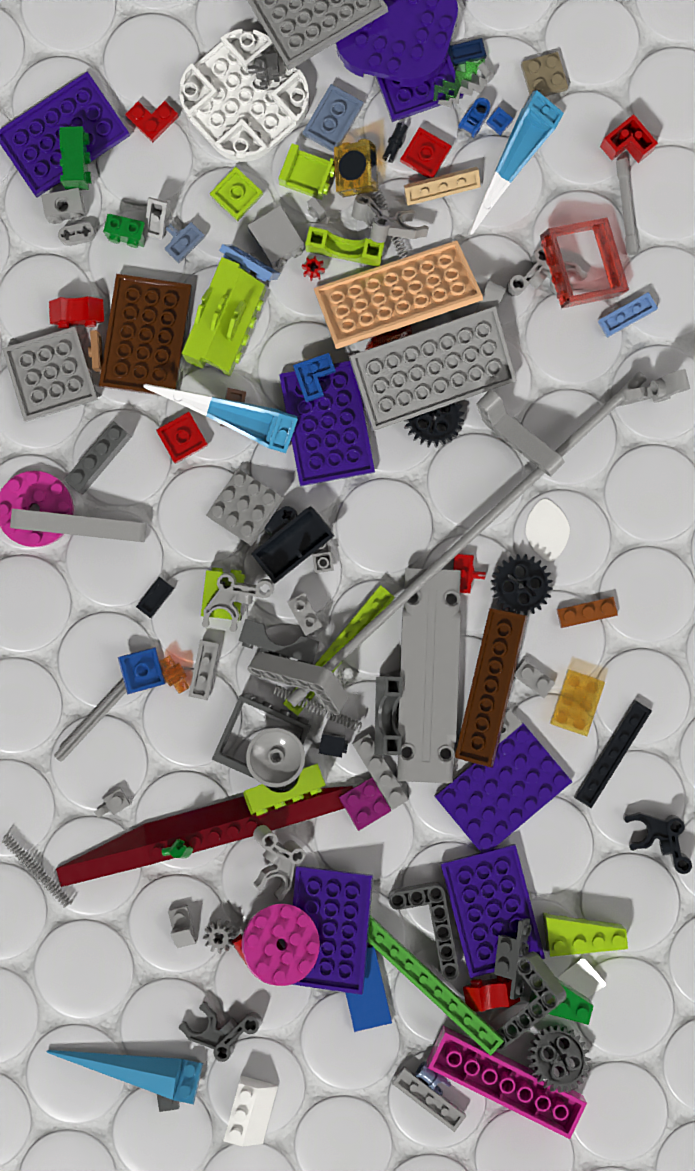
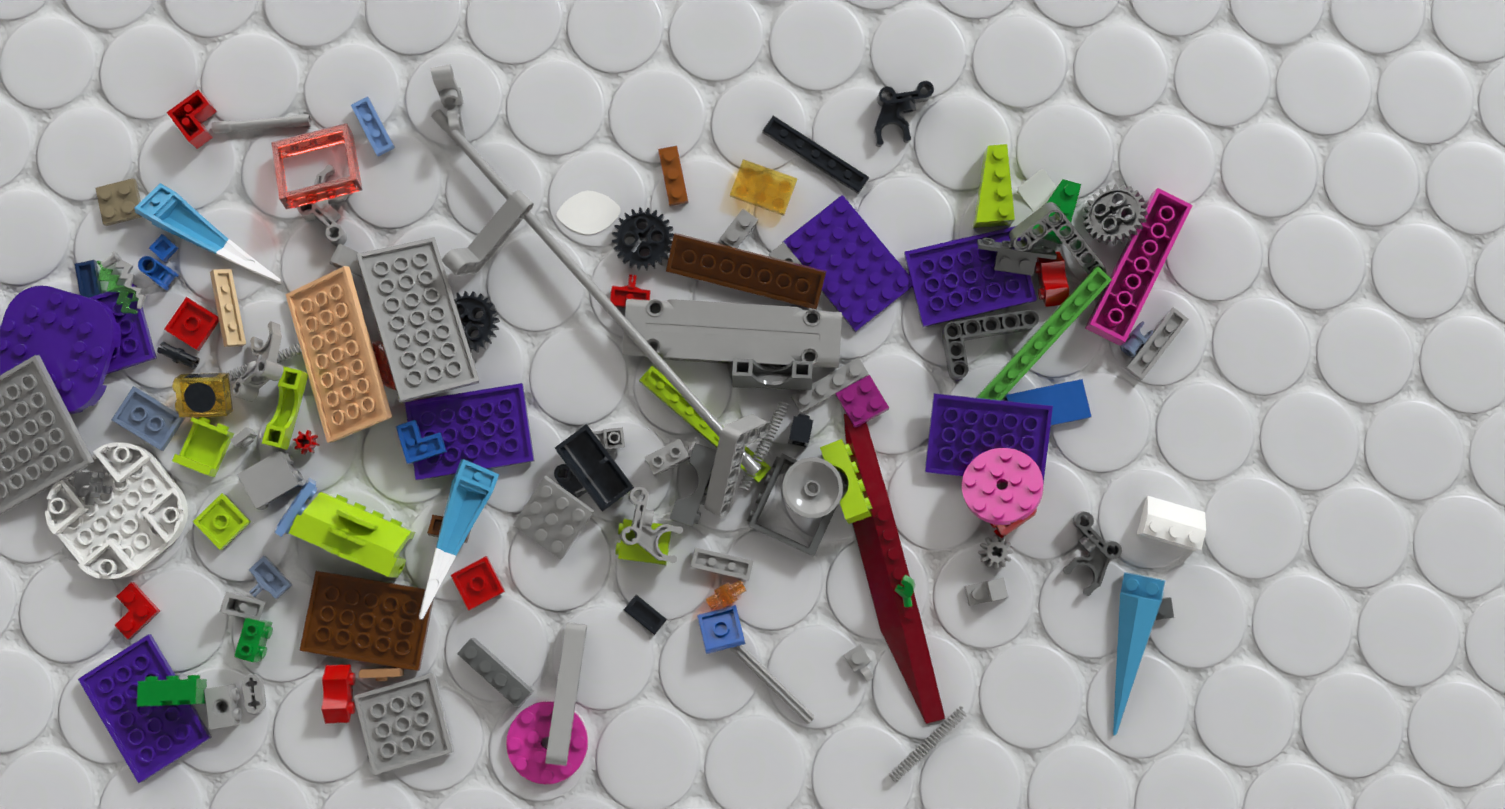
camera: 95 degrees left, 5 degrees down
light grey piece [253,825,306,901] -> none

